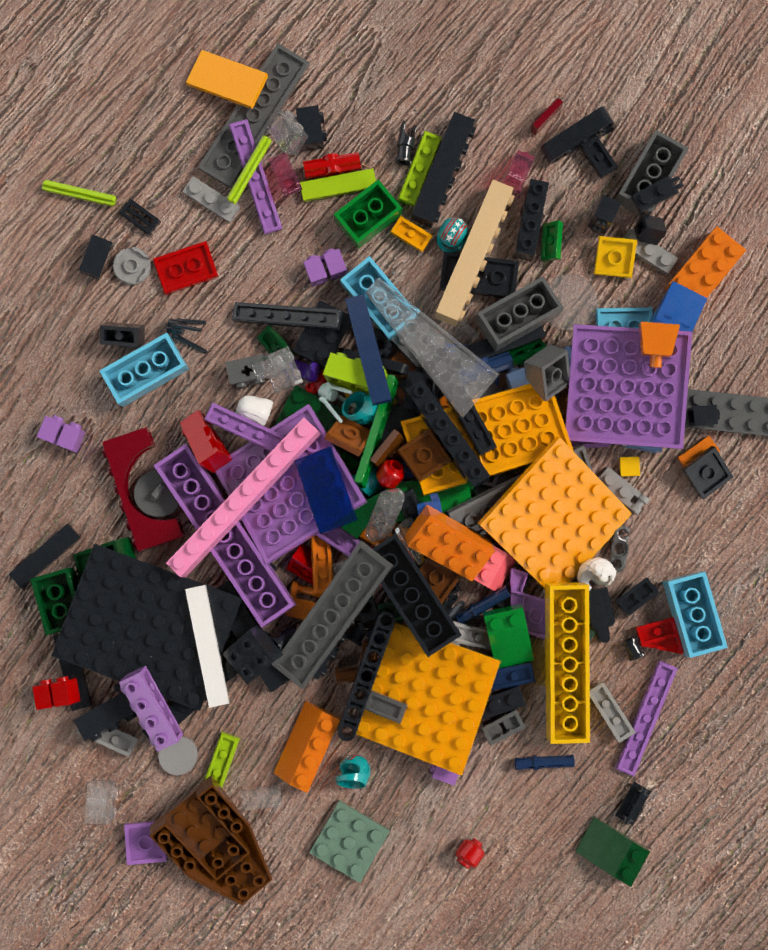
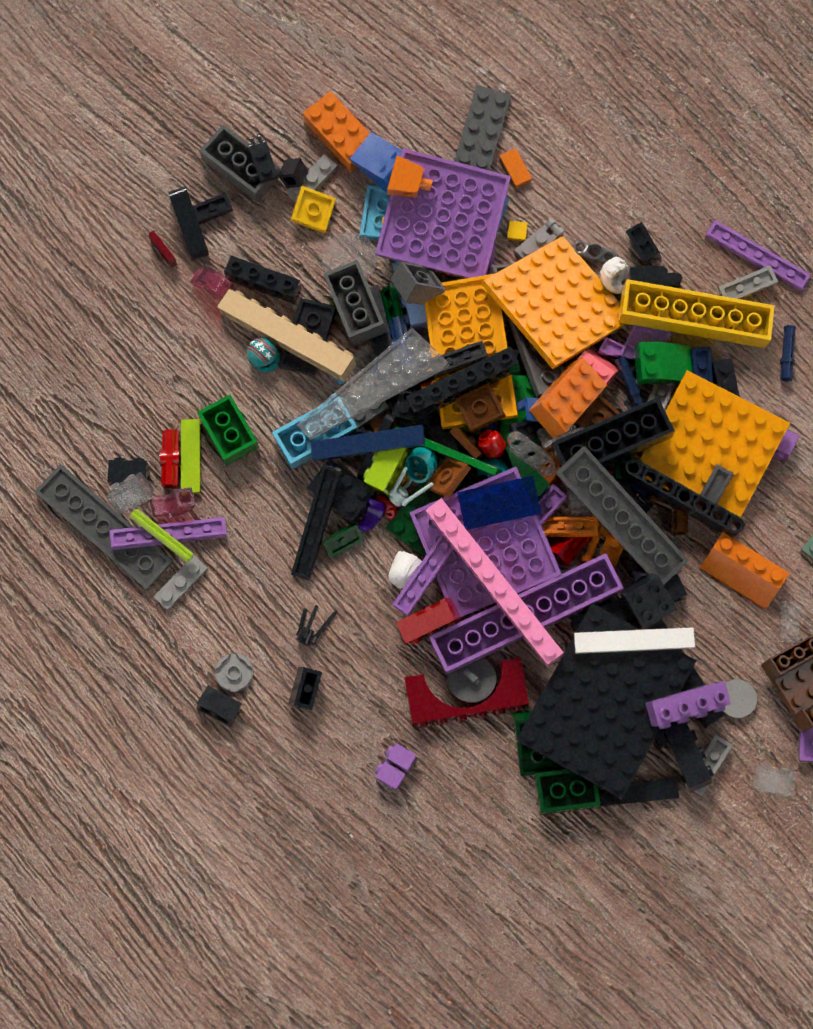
camera: 75 degrees left, 10 degrees down
black tile [9,523,82,589] -> none
red piece [32,676,81,710] -> none
lime axle [42,180,116,207] -> none
medium azure brick [100,333,189,407] -> none
black tile [119,198,161,236] -> none
red tile [153,241,219,295] -> none
light orange tile [186,50,268,109] -> none
lime tile [204,732,240,788] -> none
dark grey brick [225,354,269,389] -> none
clear brick [250,347,303,393] -> none
medium lavender piece [303,248,347,287] -> none
teal helmet [336,754,371,789] -> none
light orange plate [391,216,433,253] -> none
black piece [394,120,417,166] -> none
lime tile [398,131,442,207] -> none
black brick [411,111,476,228] -> none
dark grey brick [480,709,526,746] -> none
green plate [541,220,563,262] -> none
black brick [588,195,621,234] -> none
black bush [621,636,645,661] -> none
red wing [635,617,684,654] -> none
medium azure brick [662,571,728,658] -> none
black plate [681,446,733,500] -> none
black brick [688,405,720,427] -> none

